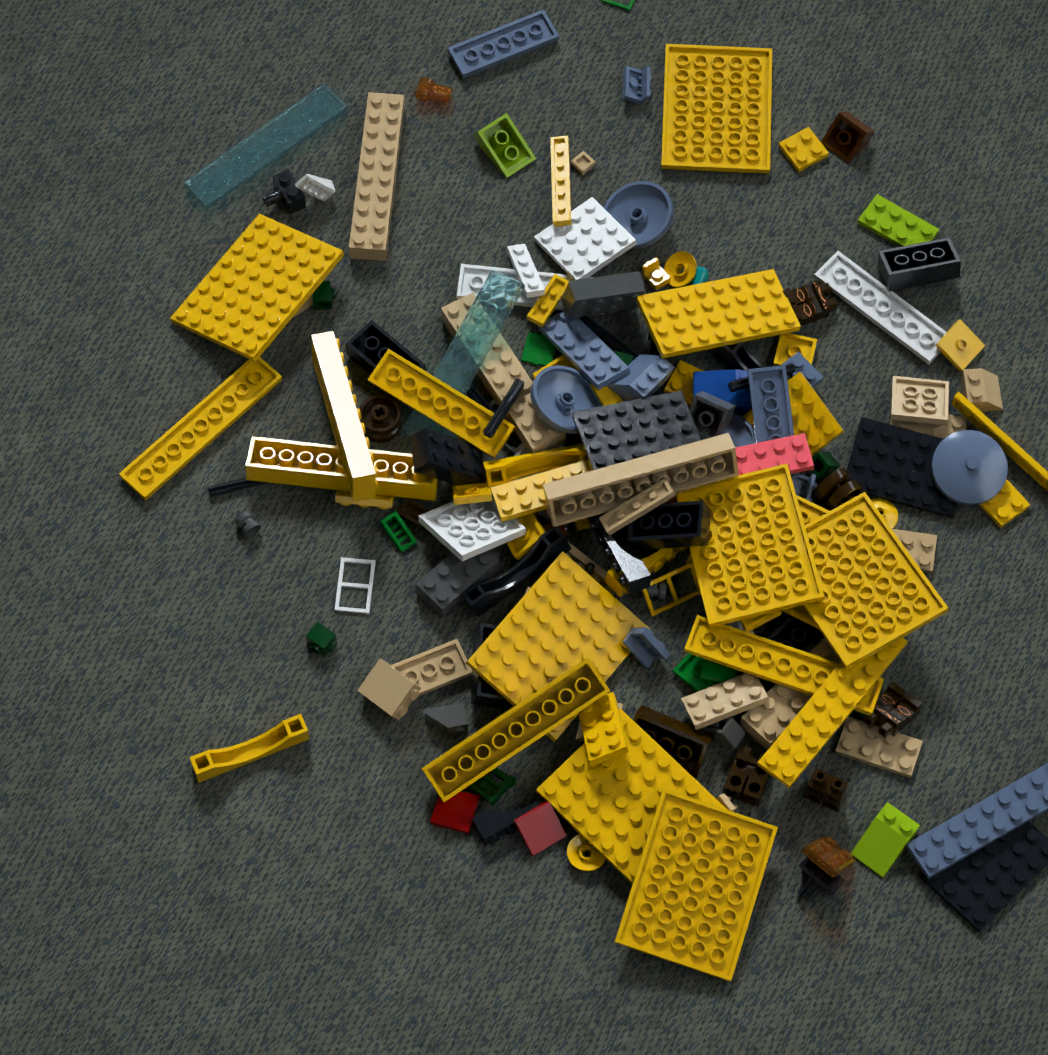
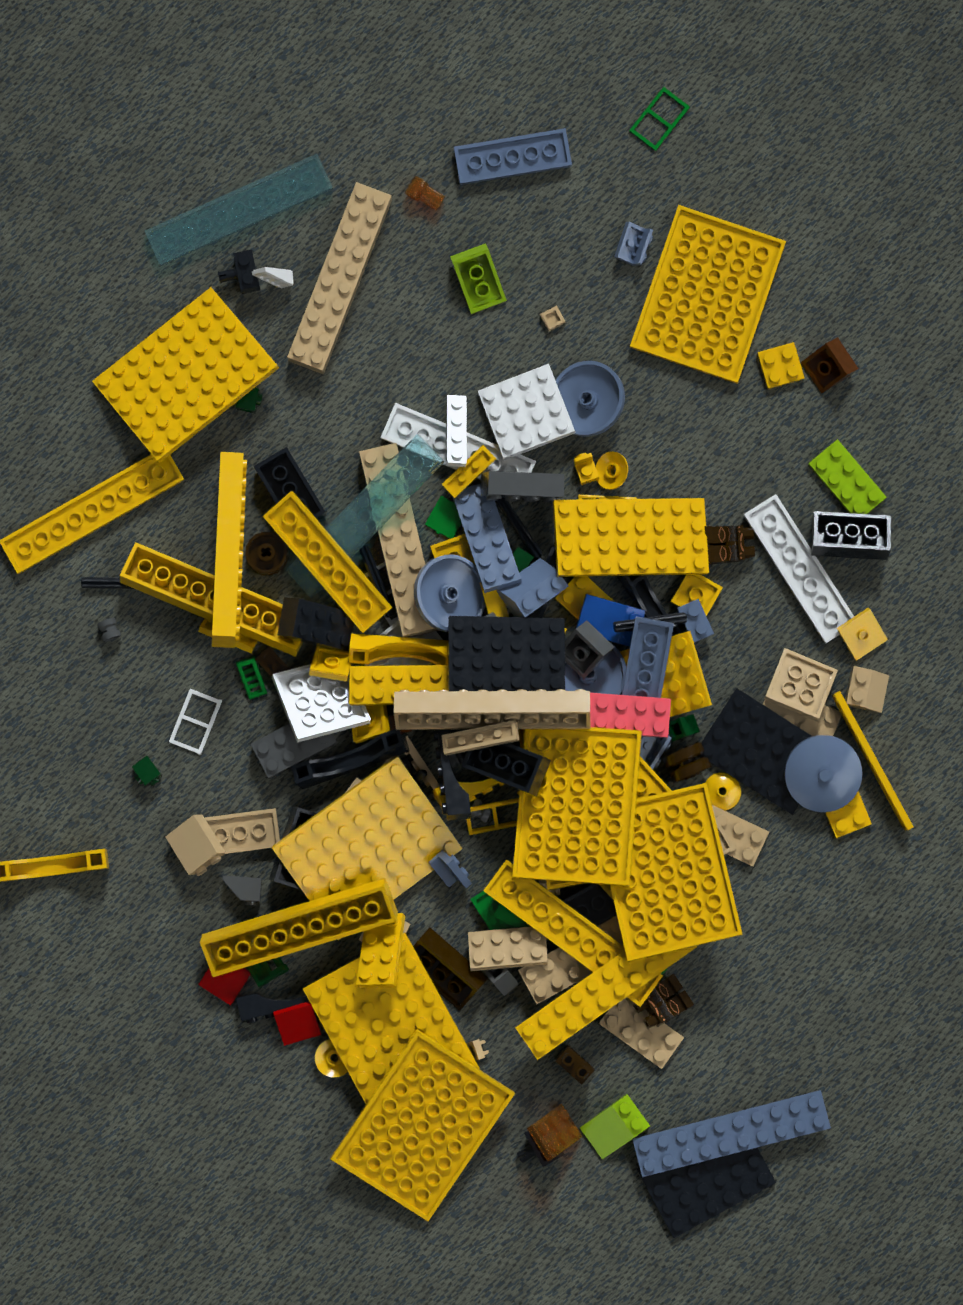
camera: 15 degrees right, 20 degrees up
black axle [483,379,525,438] -> none
yellow tile [550,136,572,227] -> none
teal cone [691,267,709,285] -> none
dark brown hips [722,746,769,807] -> none

